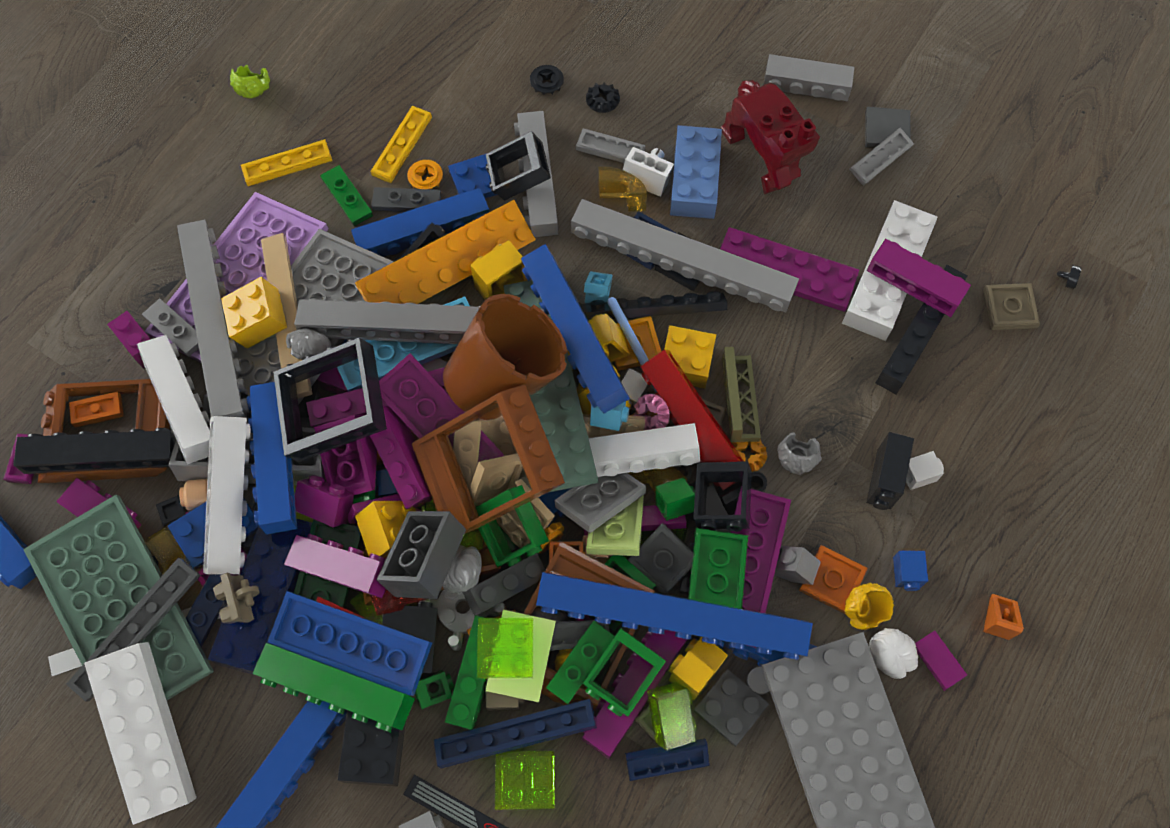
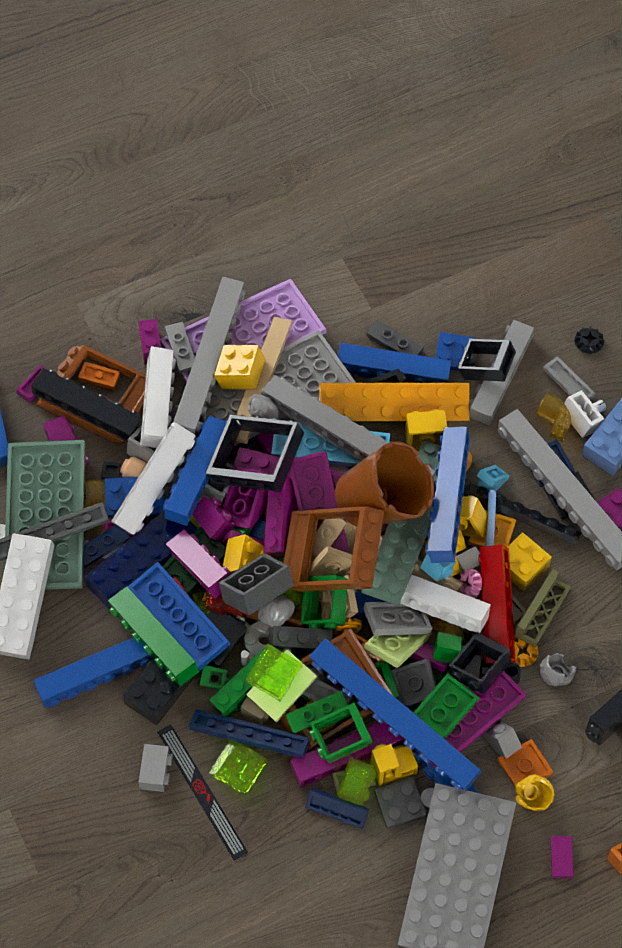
camera: 30 degrees right, 5 degrees down
dark tan hips [213,573,259,624] -> none
lime hair [230,65,270,99] -> none
yellow tile [241,139,333,186] -> none
green plate [320,165,373,226] -> none
yellow tile [371,106,432,183] -> none
light orange gear [407,160,443,190] -> none
black gear [530,65,564,95] -> none
white hair [869,628,918,679] -> none
blue brick [893,551,928,591] -> none

